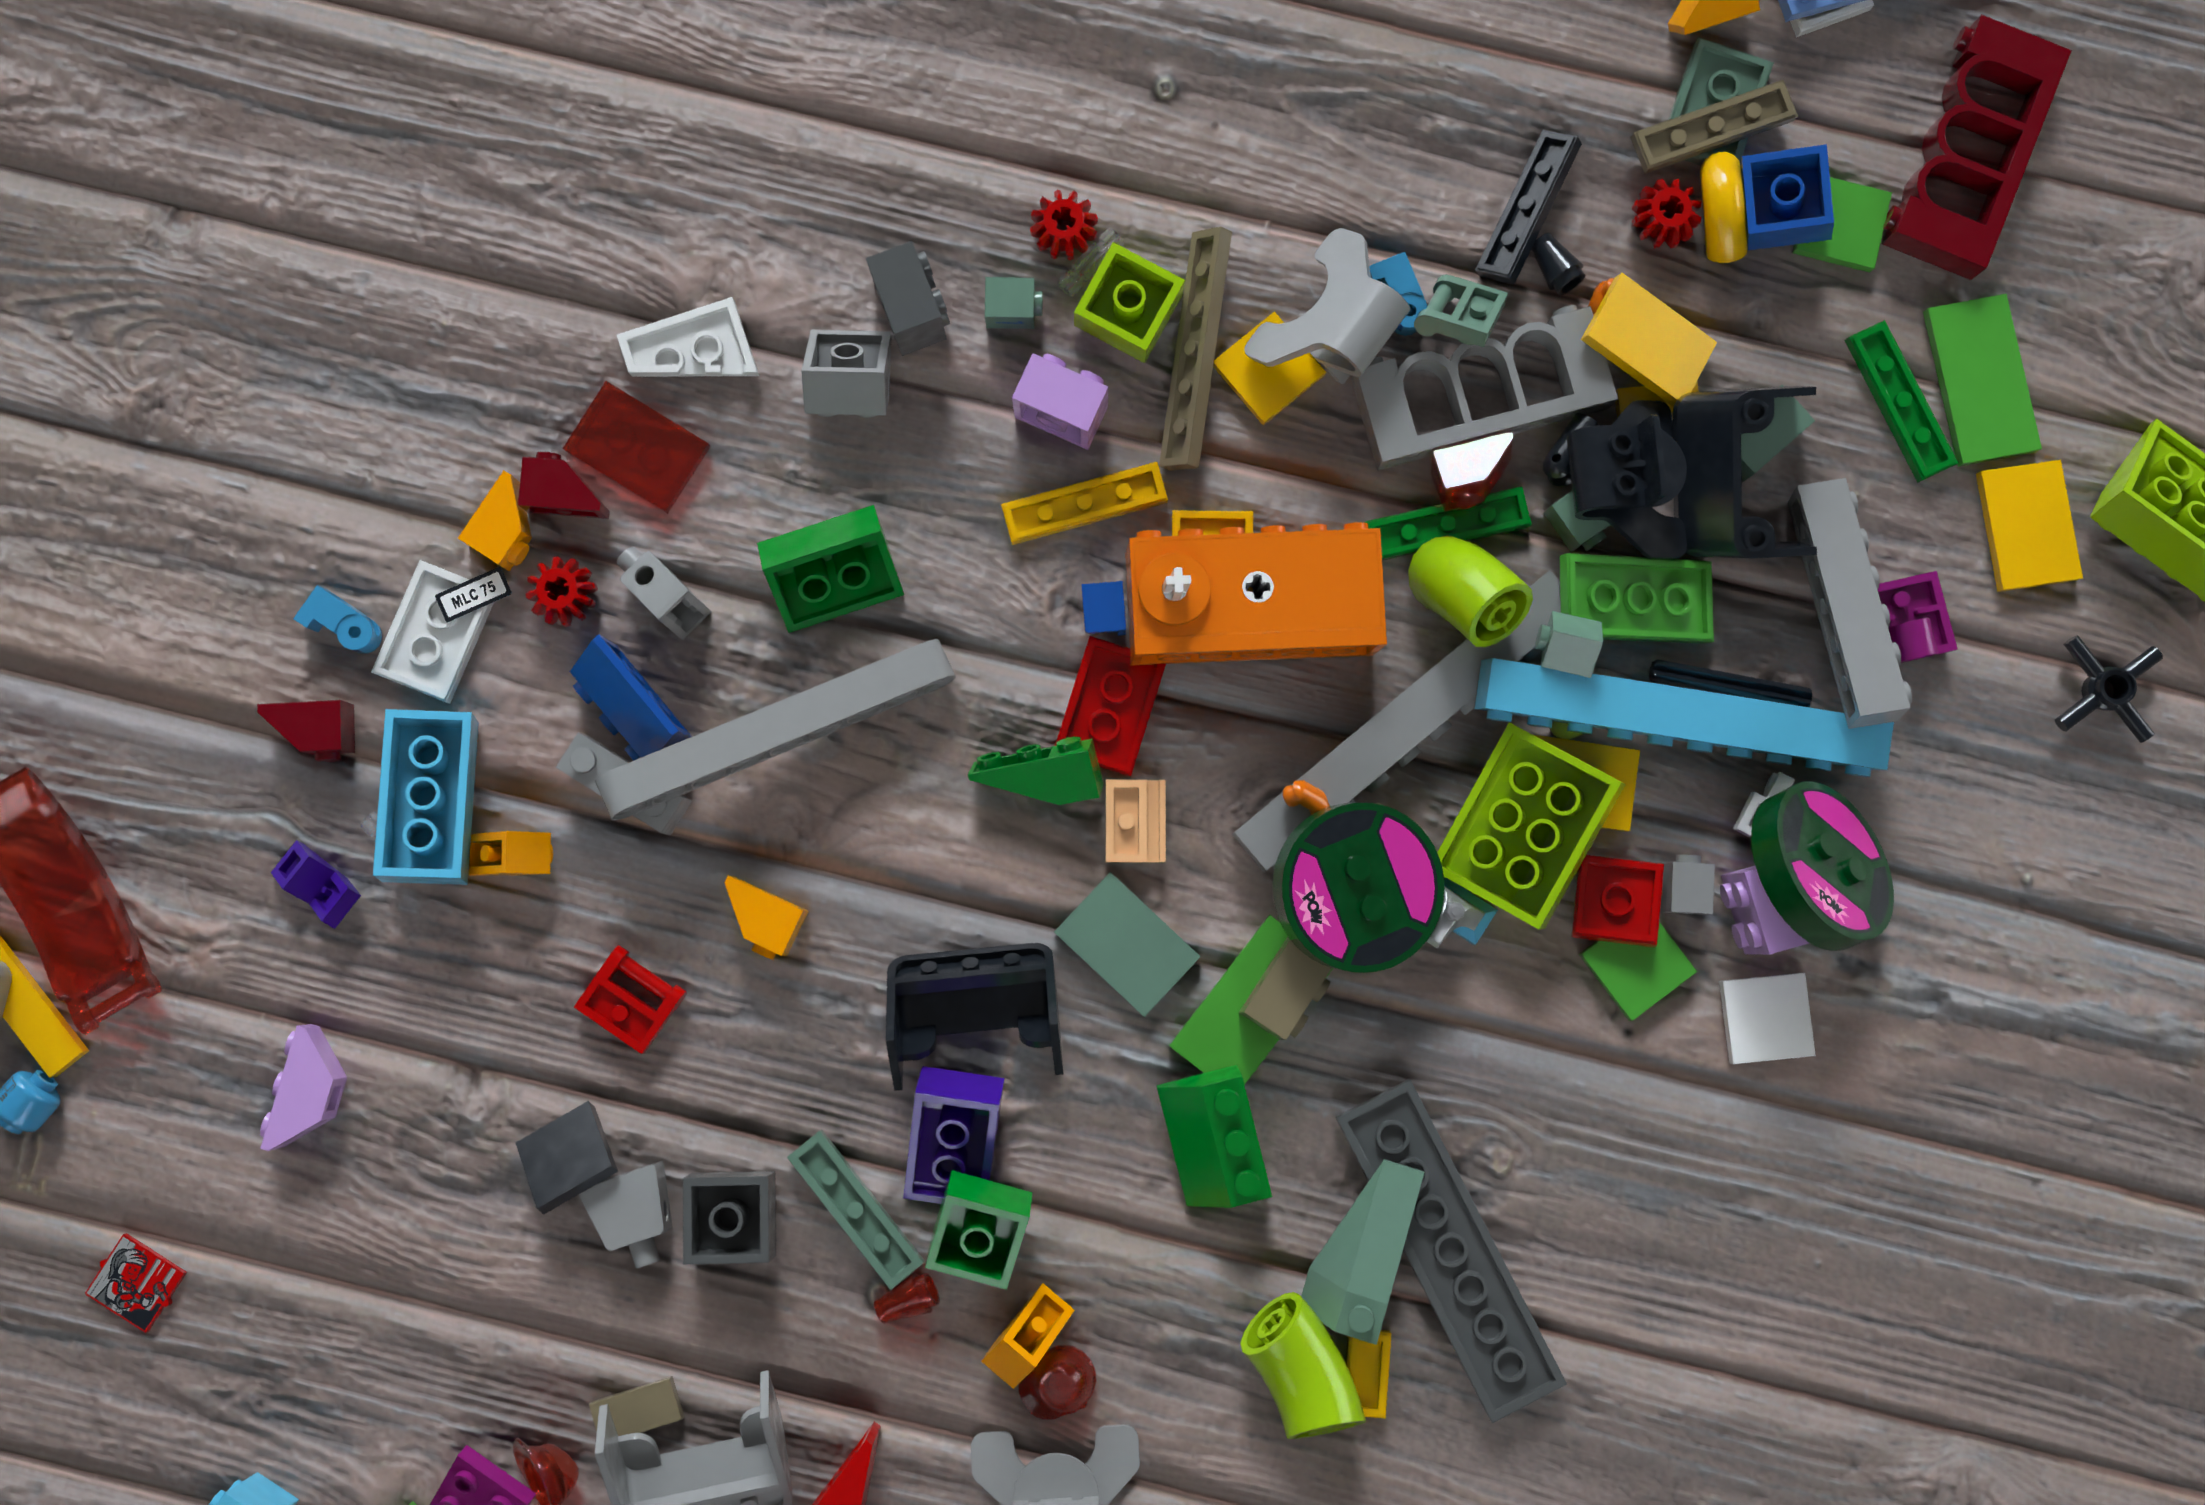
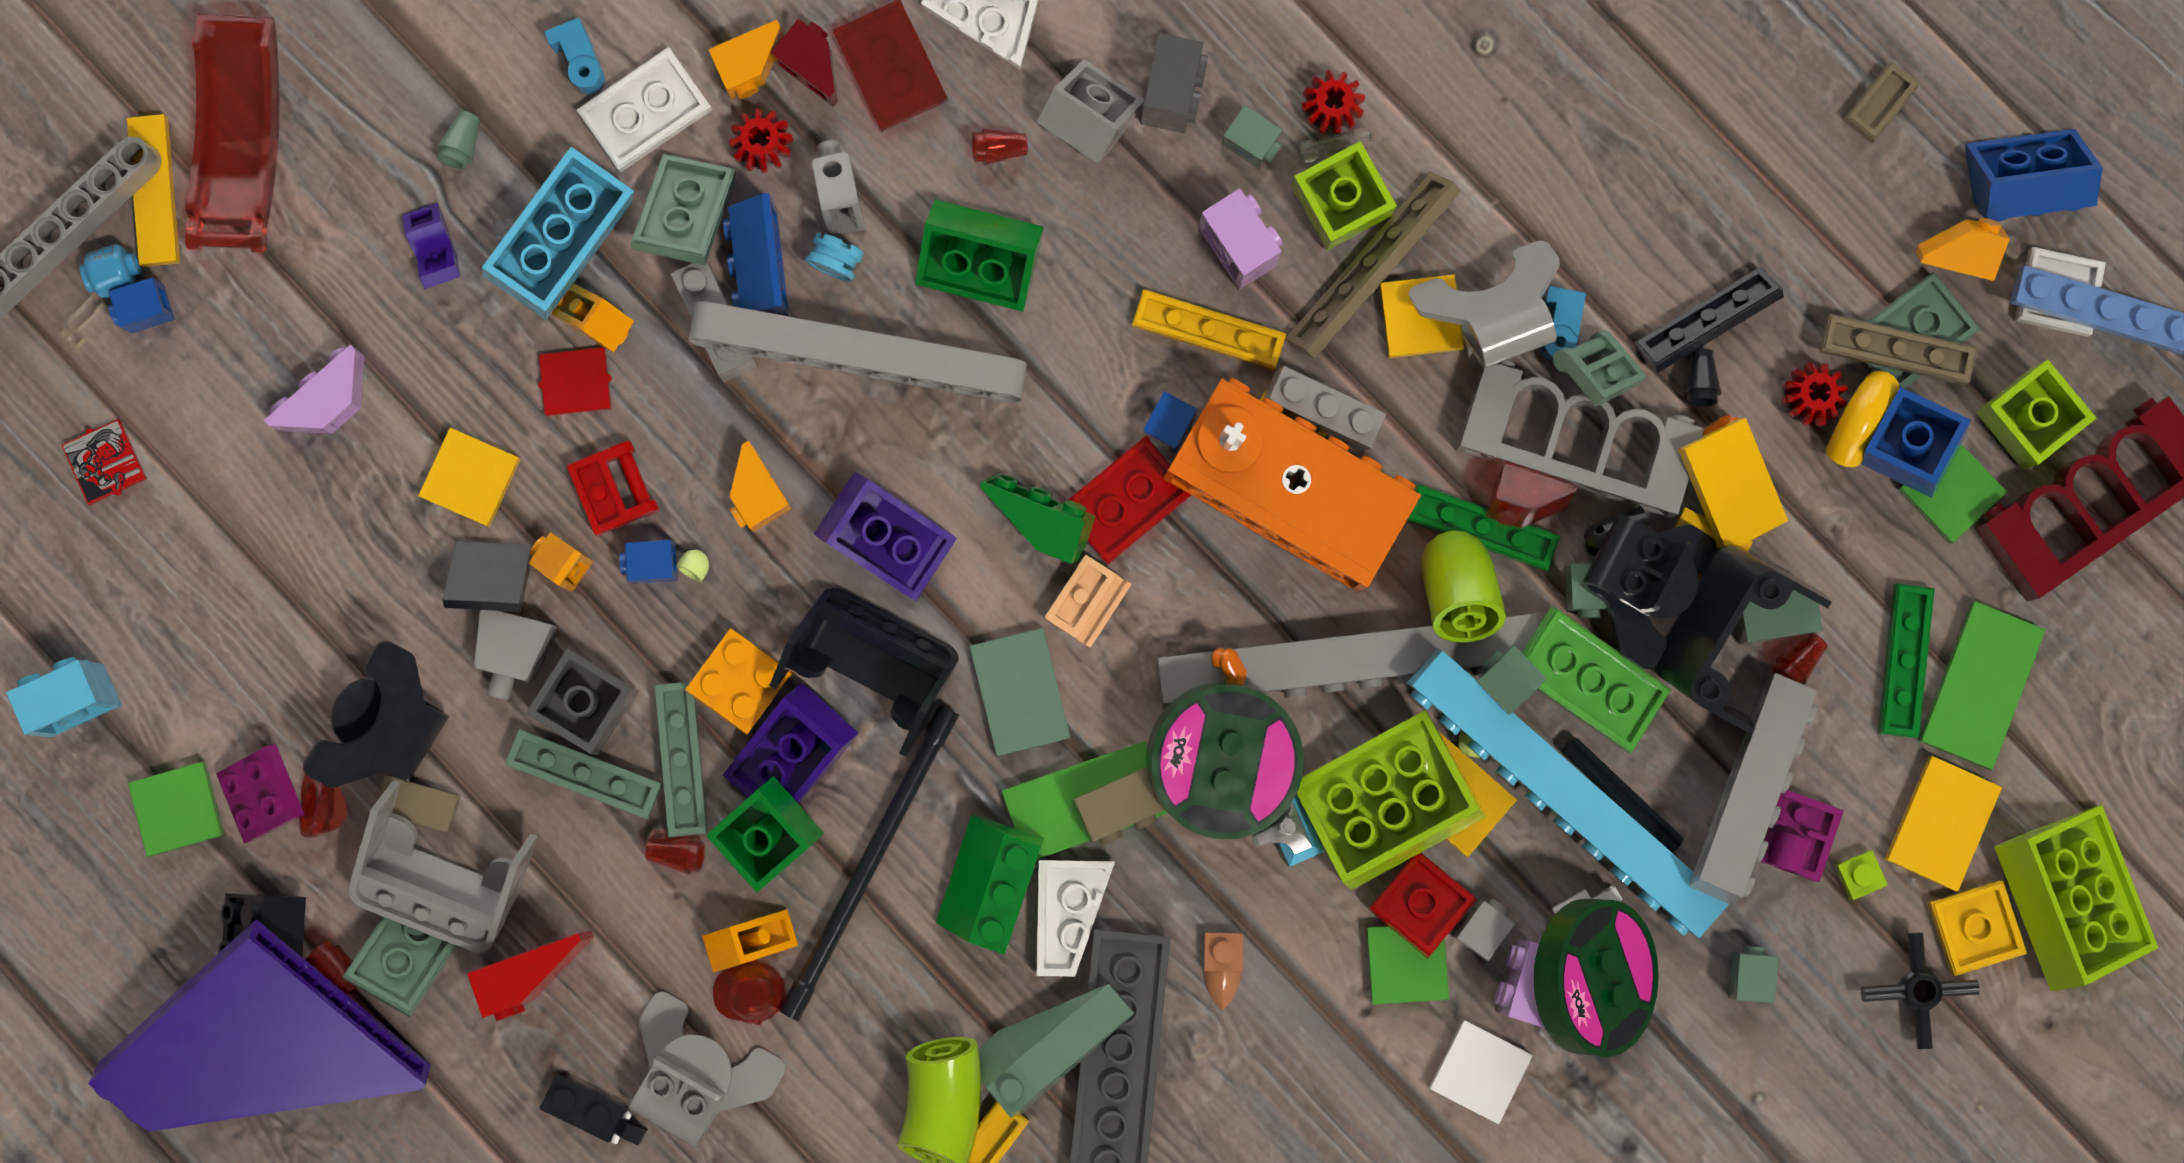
camera: 30 degrees right, 0 degrees up
dark red slope [257,700,355,762] -> none
sticker [435,567,512,622] -> none
none -> blue brick [108,278,175,334]
none -> black piece [303,641,450,788]
none -> yellow tile [418,428,521,528]
none -> sand green cone [436,111,480,170]
none -> sand green plate [505,729,663,819]
none -> light orange slope [528,532,594,592]
none -> red piece [538,347,612,417]
none -> blue brick [619,540,678,584]
none -> sand green tile [631,154,736,265]
none -> yellowish green hinge [676,550,709,582]
none -> light orange plate [684,628,792,735]
none -> black piece [779,705,960,1021]
none -> medium azure wheel [804,232,864,282]
none -> dark purple slope [814,471,957,601]
none -> clear red cone [972,128,1028,166]
none -> white wing [1037,860,1115,977]
none -> nougat plate [1204,932,1243,1009]
none -> light grey brick [1264,366,1386,452]
none -> sand green brick [1728,946,1778,1003]
none -> clear red cone [1773,633,1828,685]
none -> lime plate [1834,850,1888,900]
none -> yellow tile [1927,880,2027,976]
none -> lime brick [1976,359,2096,471]

